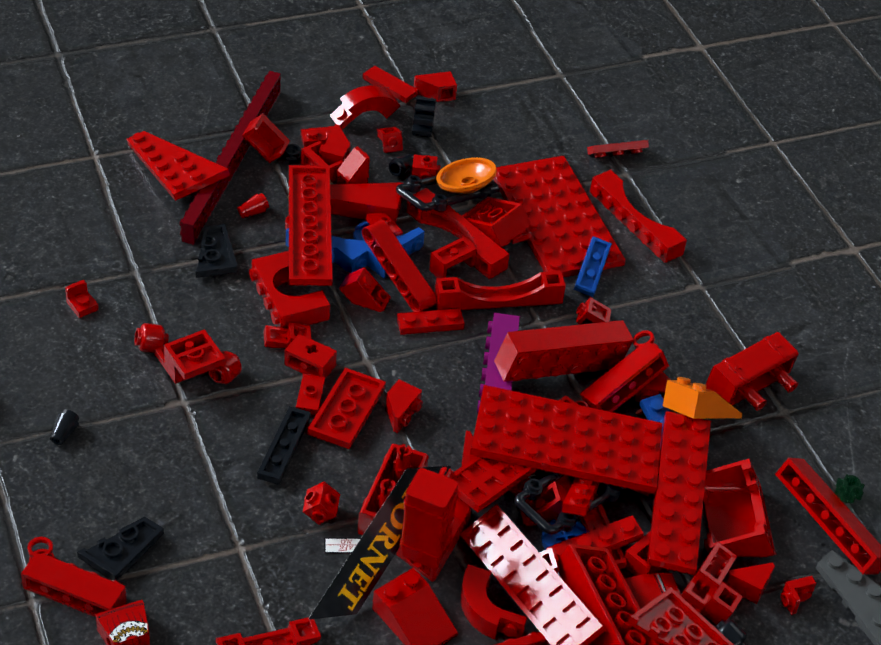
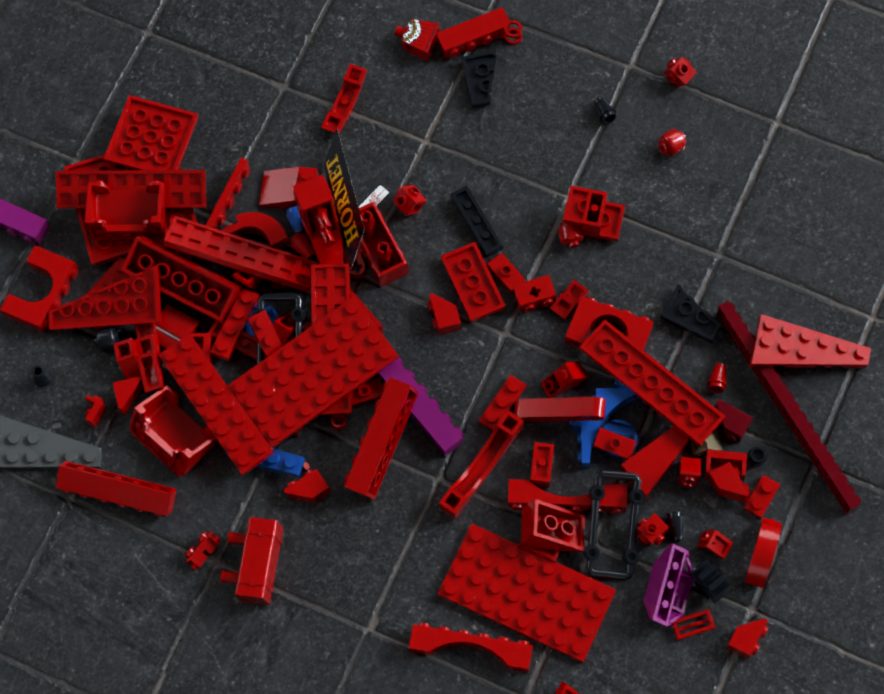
camera: 145 degrees right, 25 degrees up
red bracket [65,280,99,318] -> none
red head [134,323,169,353] -> none
red panel [242,113,290,163] -> none
red tile [362,66,418,103] -> none
orange dish [436,157,497,194] -> none
blue tile [573,236,612,297] -> none
red bracket [576,297,611,324] -> none
red hinge [580,330,669,412] -> none
orange slope [662,377,742,419] -> none
clear green gear [834,474,865,504] -> none
none -> red hinge [184,531,221,570]
none -> blue cone [286,206,305,235]
none -> red cone [289,232,315,259]
none -> magenta wedge [643,543,693,627]
none -> red head [658,129,686,156]
none -> red tile [671,609,716,641]
none -> dark red slope [715,399,753,442]

